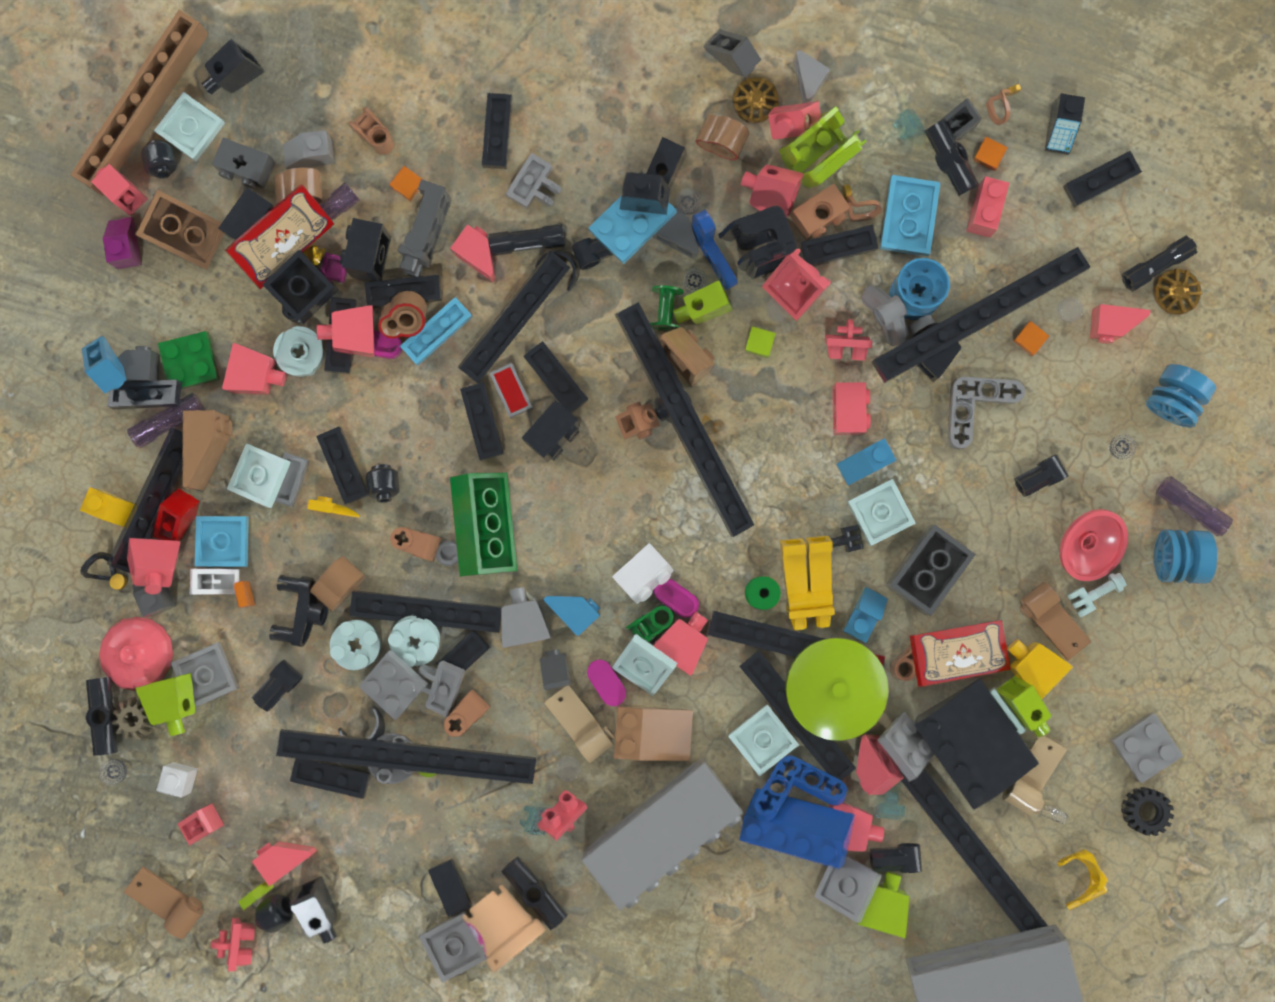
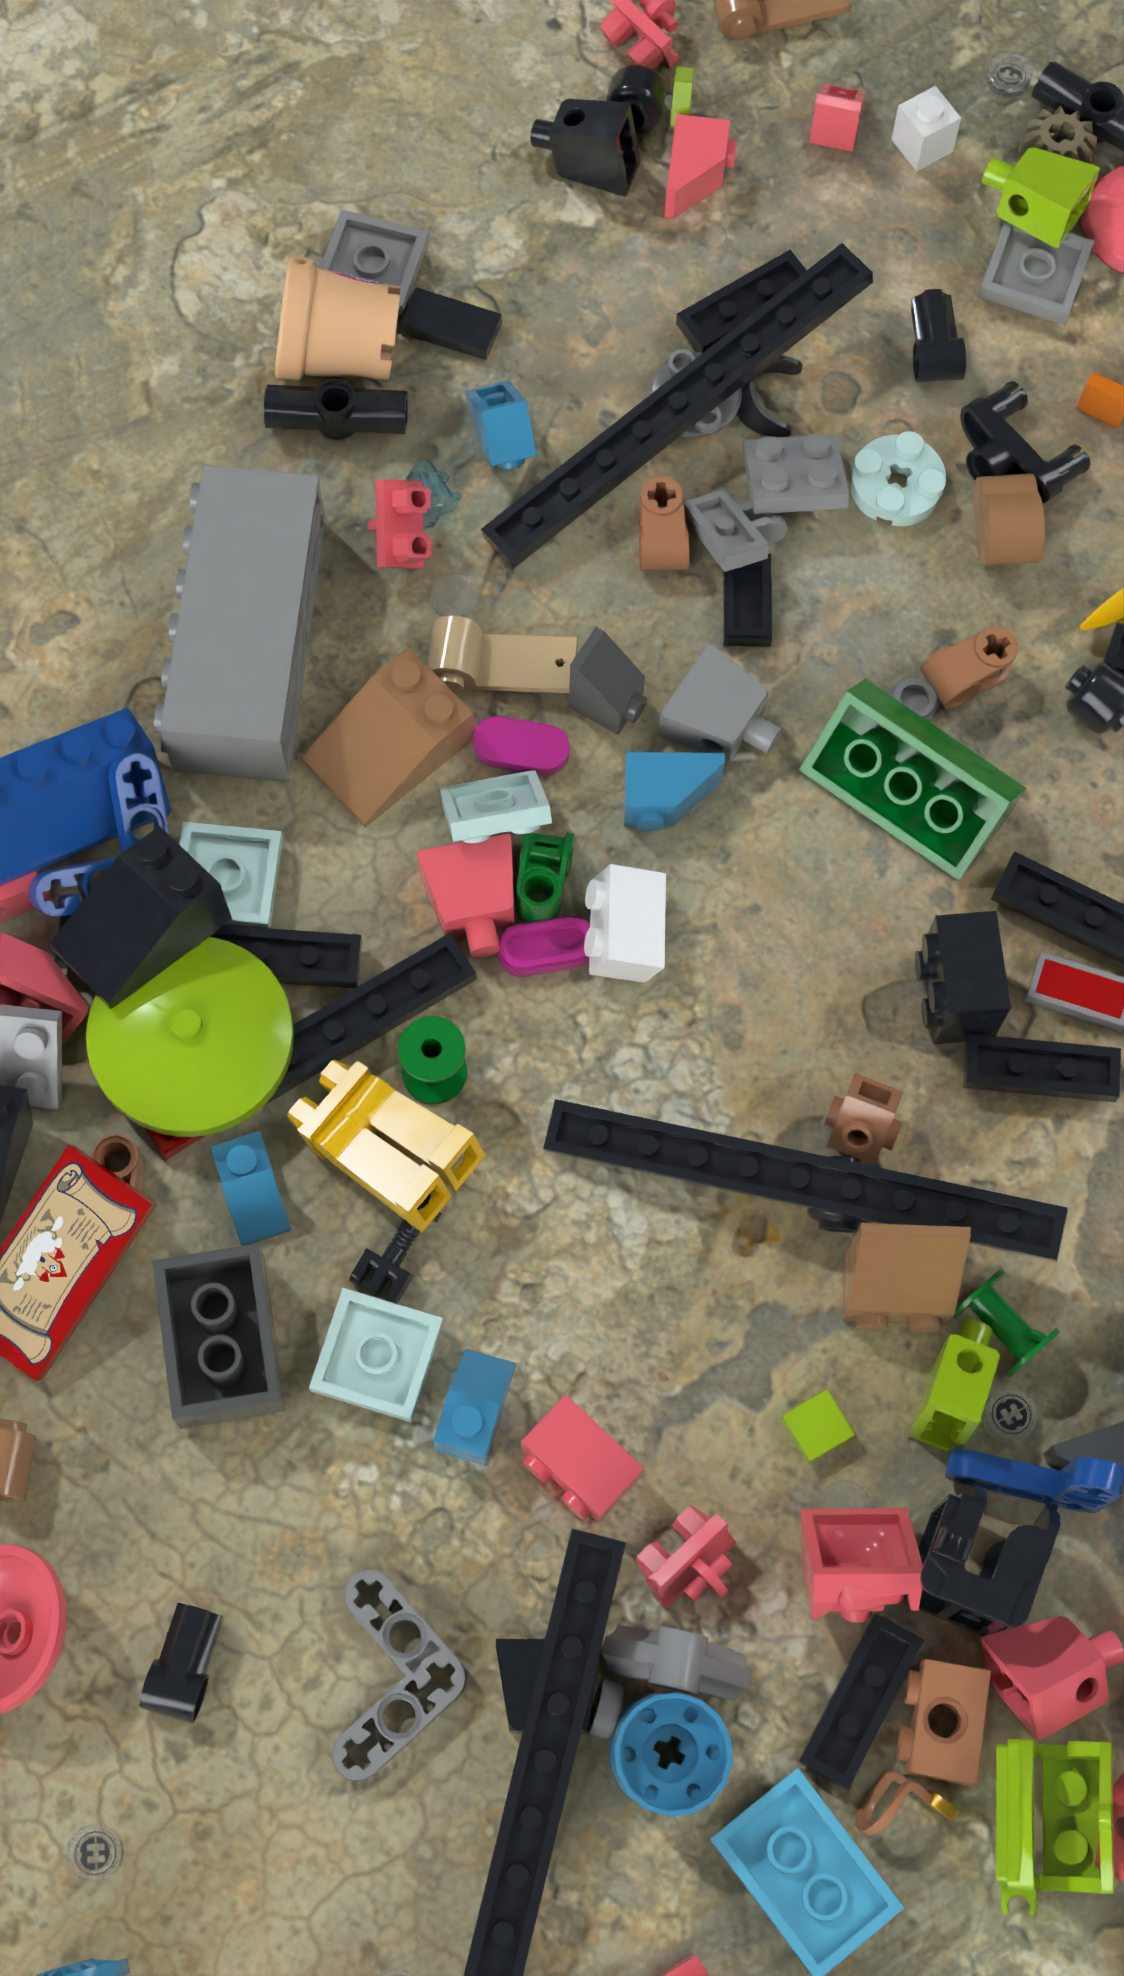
camera: 130 degrees right, 15 degrees down
black plate [350,590,502,633] -> none
light aqua plate [388,616,440,667] -> none
orange tile [1013,321,1049,356] -> none
none -> black slope [50,826,232,1009]
none -> dark azure slope [465,380,537,469]

